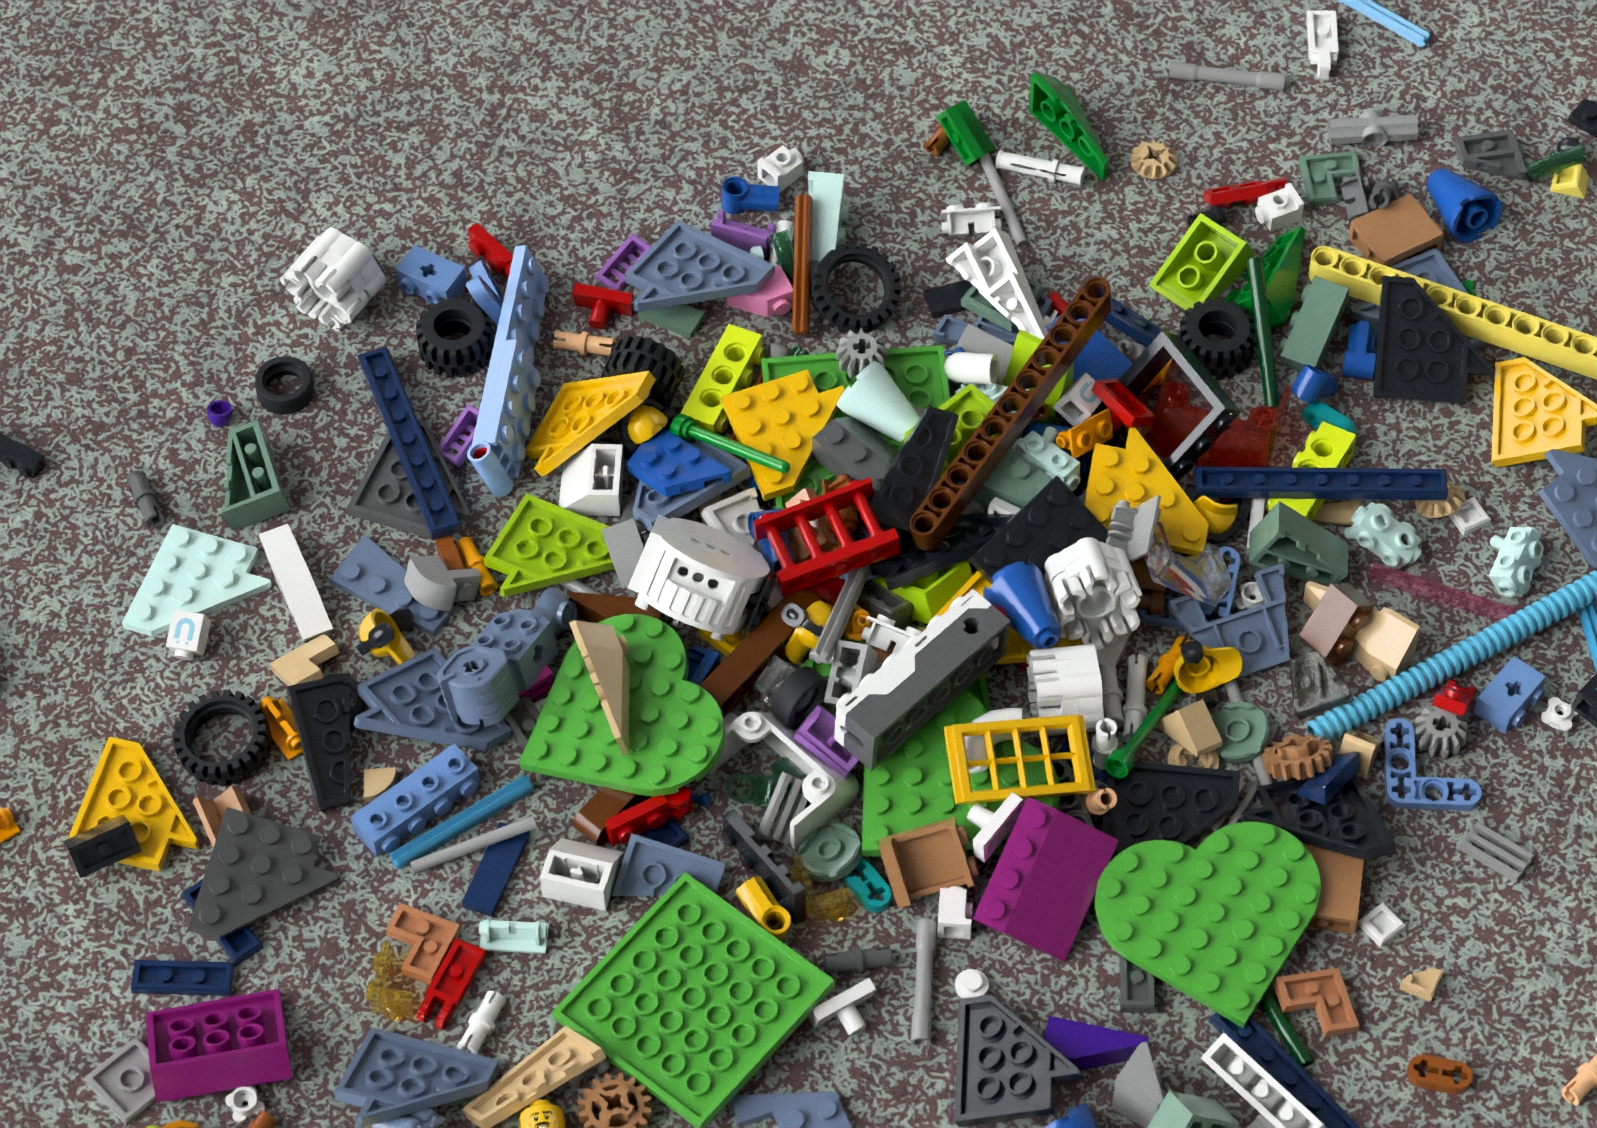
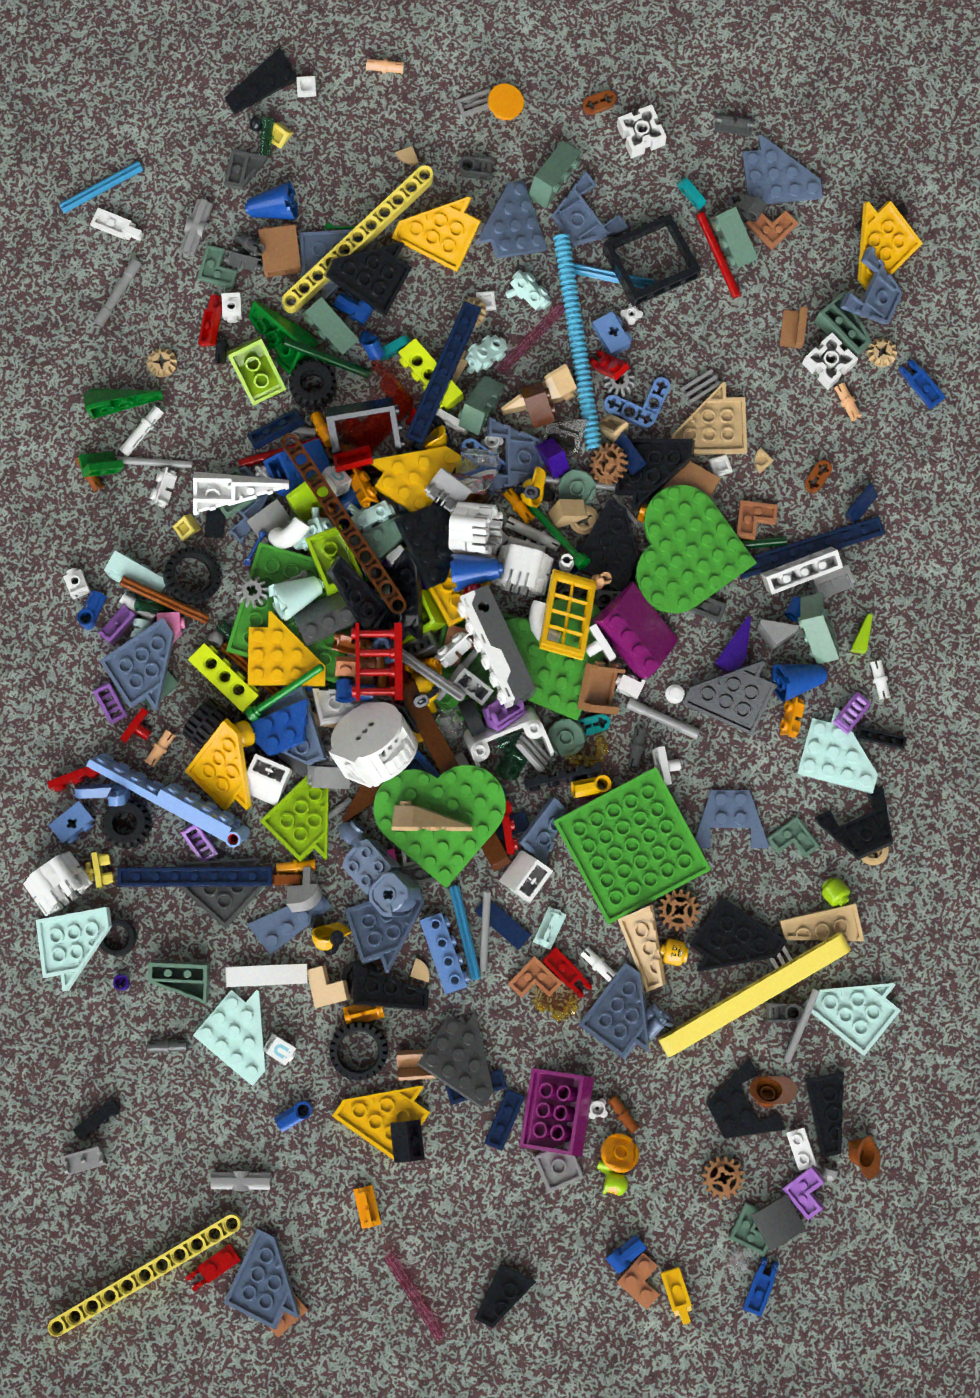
camera: 70 degrees left, 25 degrees up
none -> light aqua wing [36,907,112,991]
none -> light yellow hips [84,852,115,889]
none -> light yellow slope [172,514,201,542]
none -> blue piece [274,1100,314,1133]
none -> dark purple slope [535,438,570,480]
none -> tan wing [671,382,748,455]

